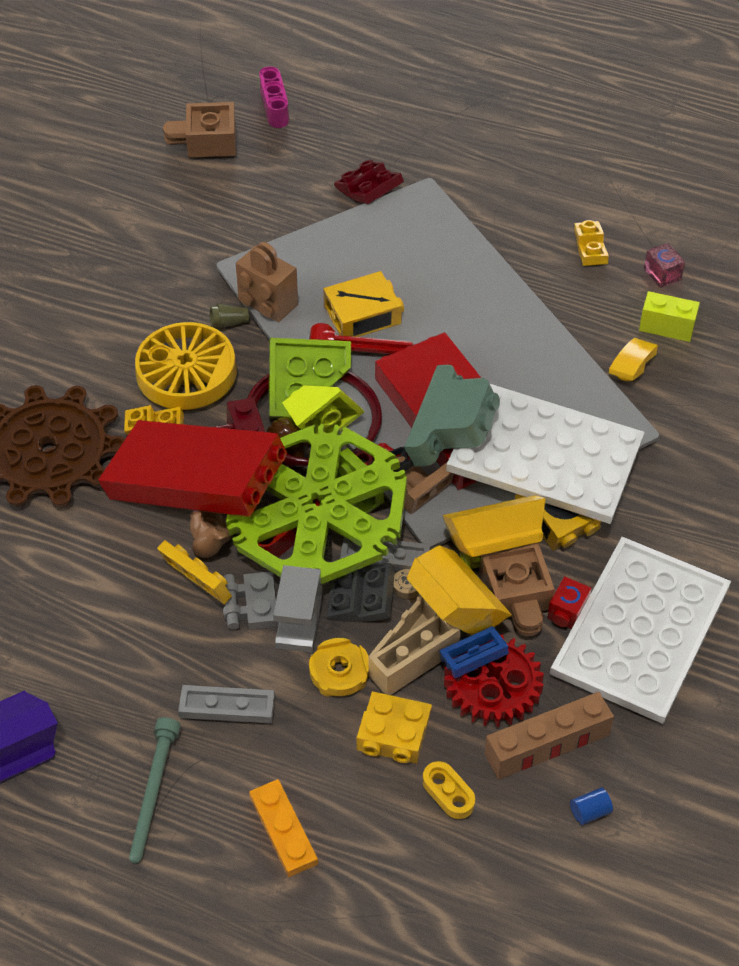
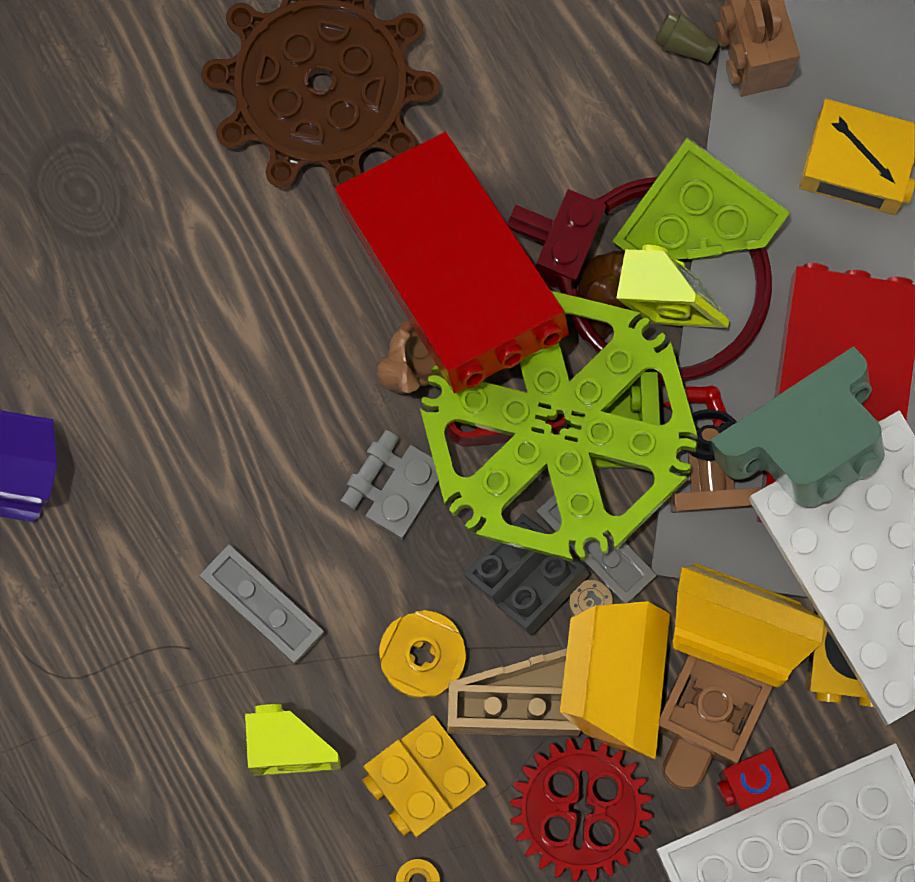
camera: 35 degrees right, 25 degrees up
yellow slope [124,405,184,435] -> none
sand green piece [129,717,181,864] -> none
yellow piece [135,322,237,410] -> none
yellow plate [157,540,232,604] -> none
light orange plate [249,779,318,878] -> none
light grey piece [273,565,322,653] -> none
red axle [309,323,413,354] -> none
blue tile [439,626,509,678] -> none
none -> neon yellow slope [245,704,341,776]

